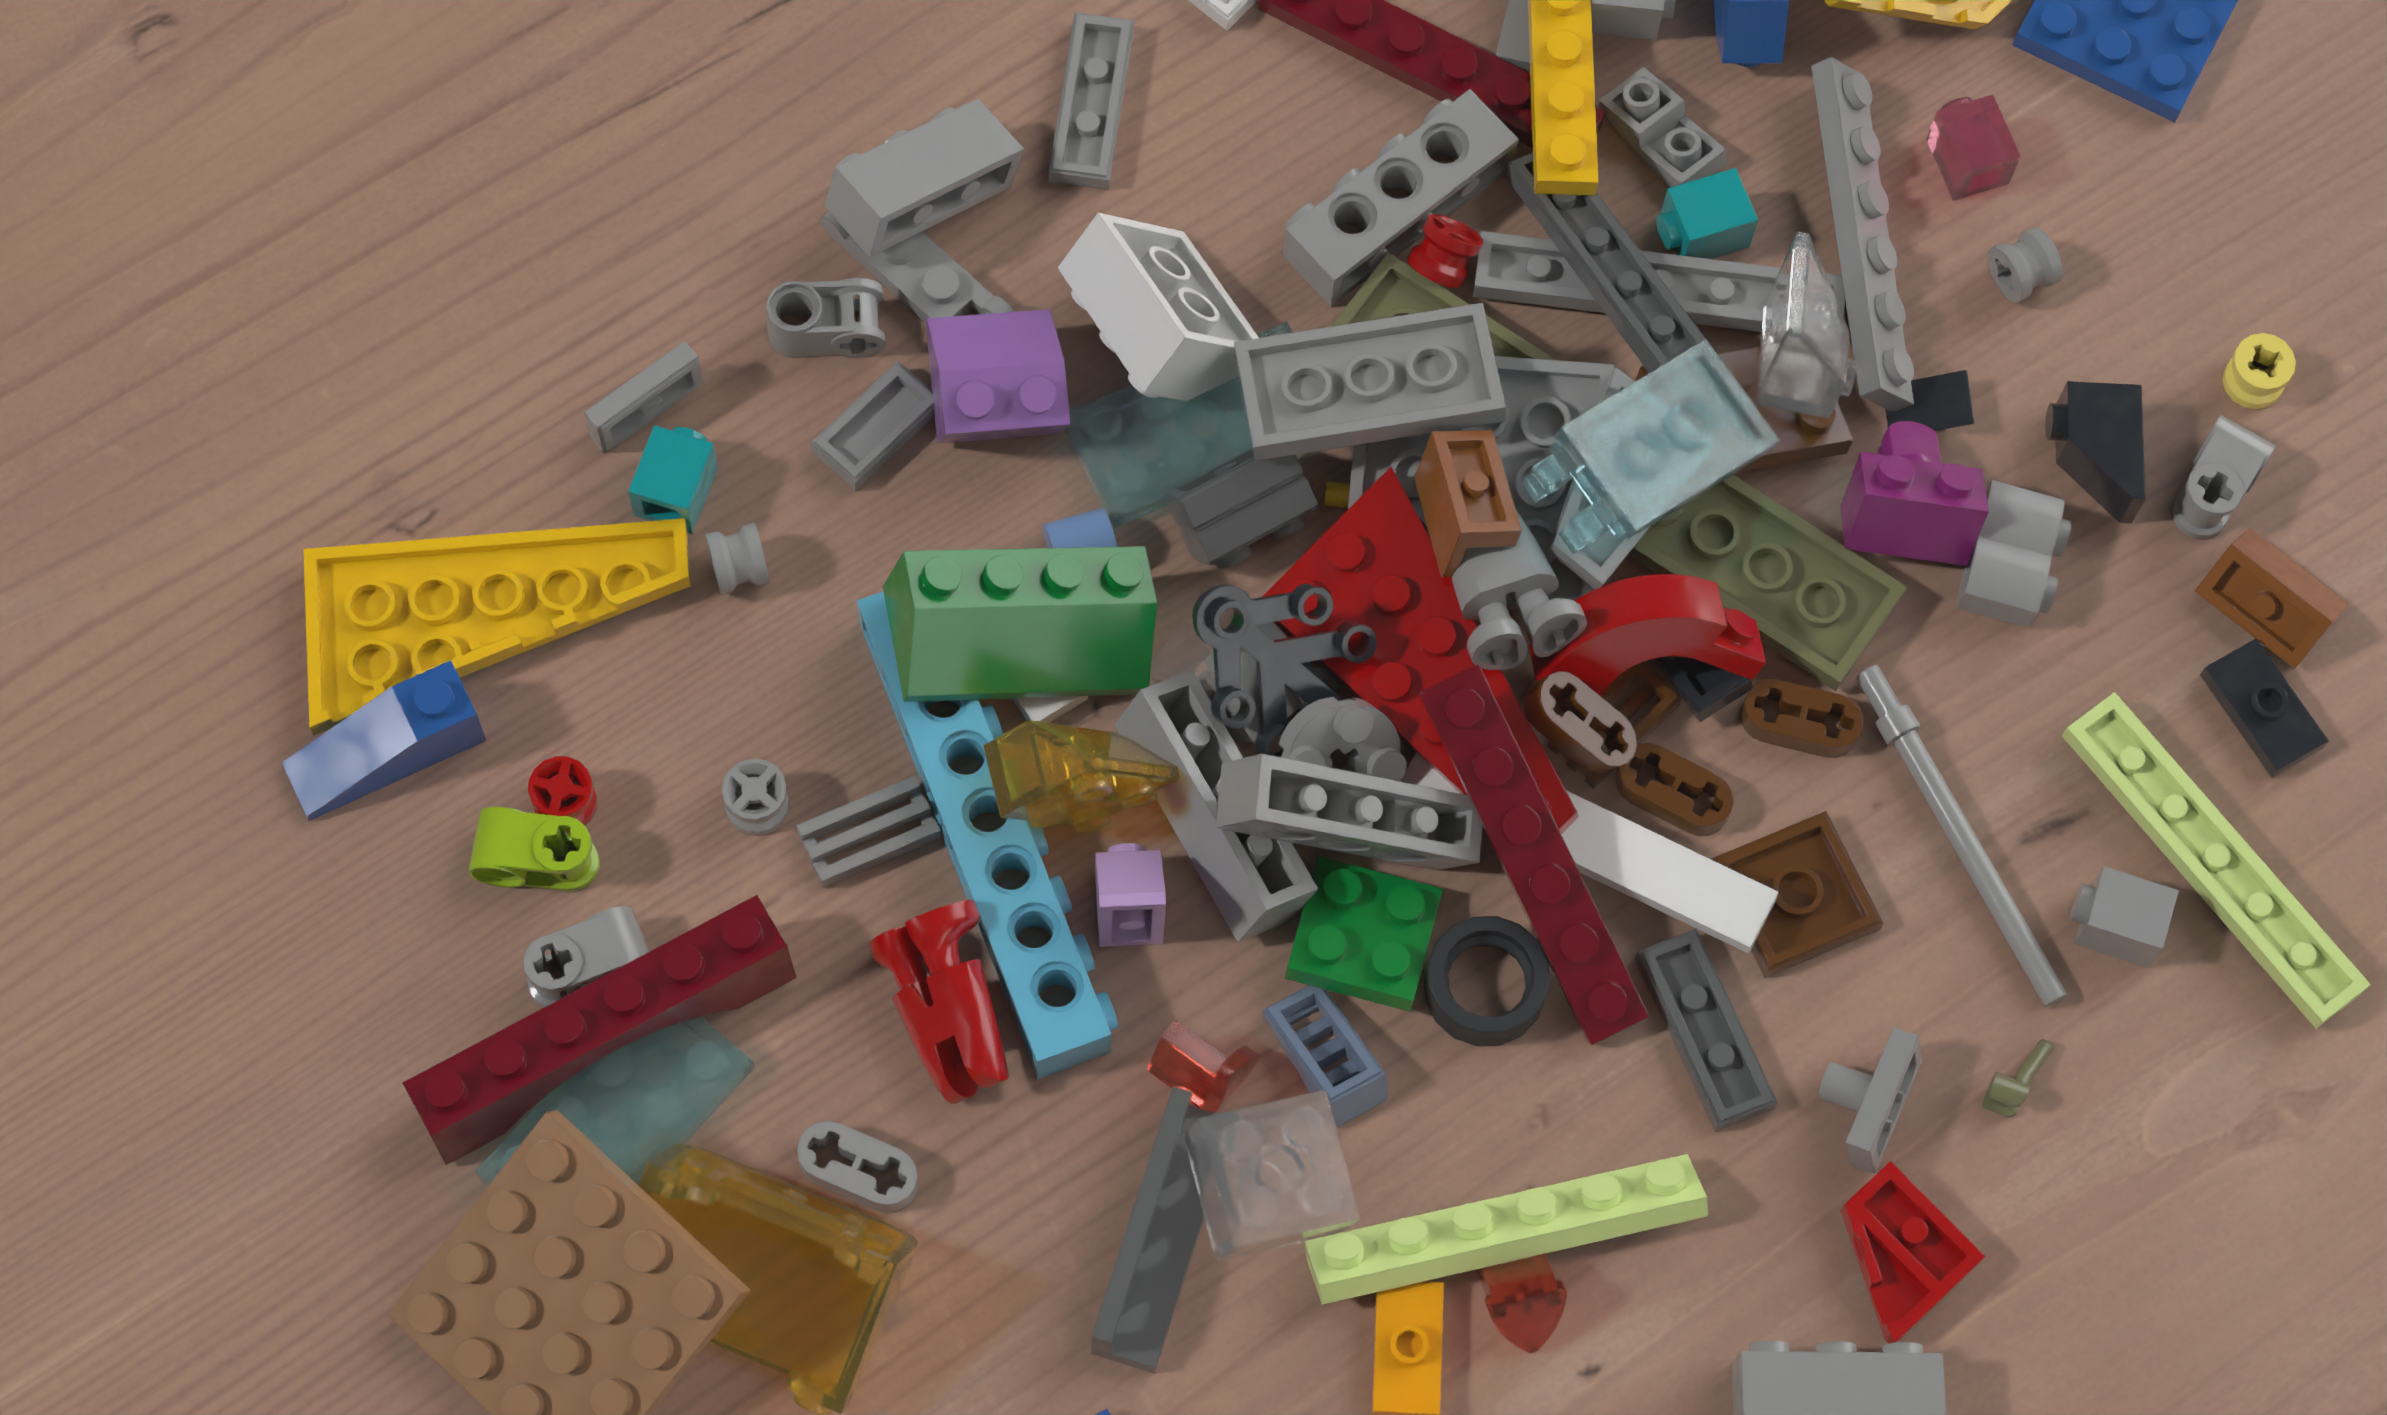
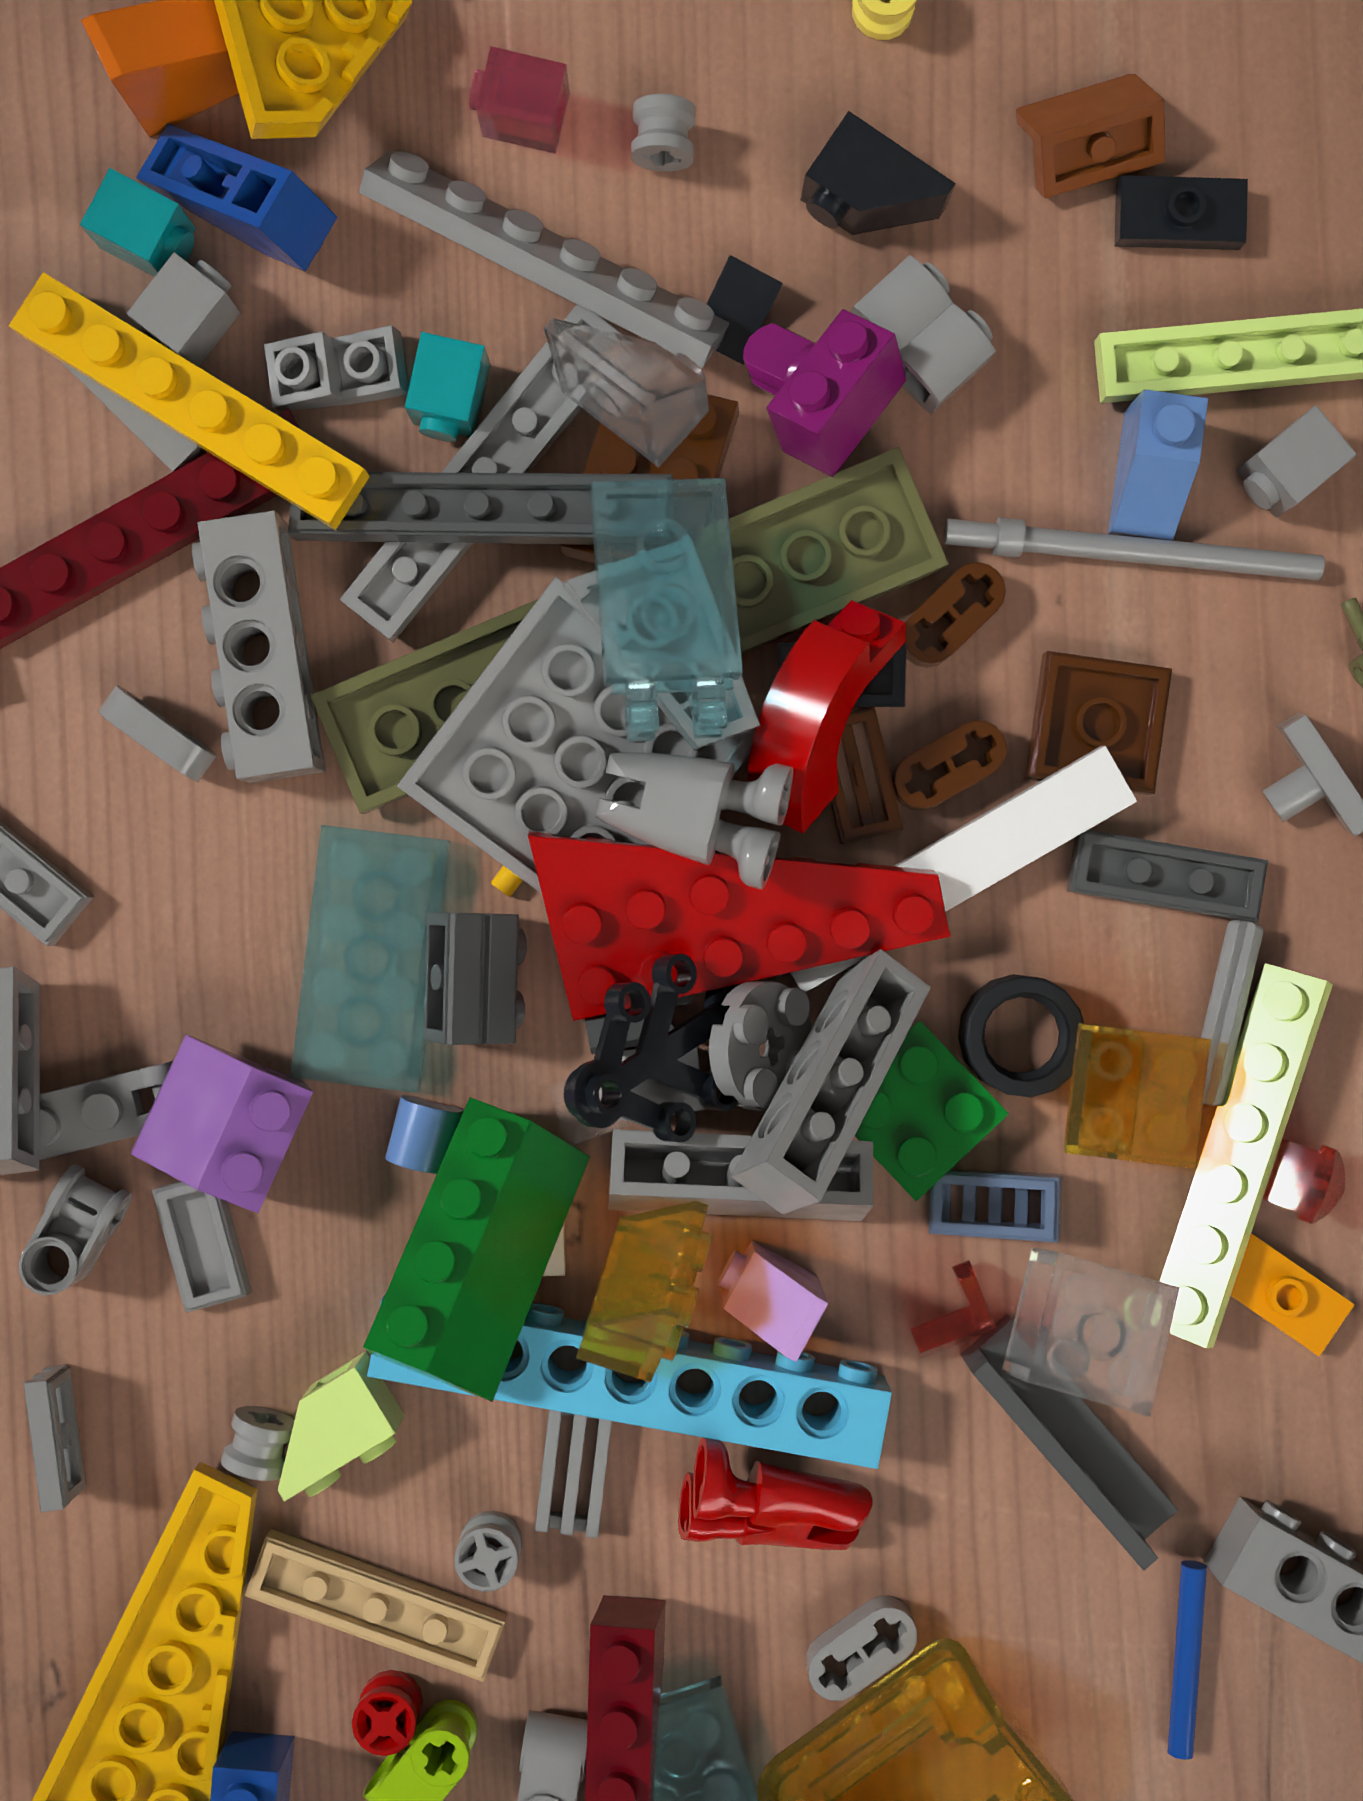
camera: 55 degrees left, 20 degrees up
teal brick [628,425,718,534] -> none
white slope [1058,213,1259,401] -> none
light grey plate [1234,303,1506,461] -> none
red wheel [1407,214,1483,288] -> none
dark orange panel [1414,430,1522,577] -> none
dark red plate [1418,664,1650,1045] -> none
reddish brown beam [1524,672,1637,774] -> none
light grey piece [2171,415,2276,539] -> none
none -> light grey beam [98,685,217,782]
none -> tan tile [244,1529,507,1682]
none -> yellowish green slope [277,1351,405,1502]
none -> clear yellow slope [1063,1023,1211,1169]
none -> medium blue slope [1108,389,1208,541]
none -> light grey axle [1188,920,1264,1106]

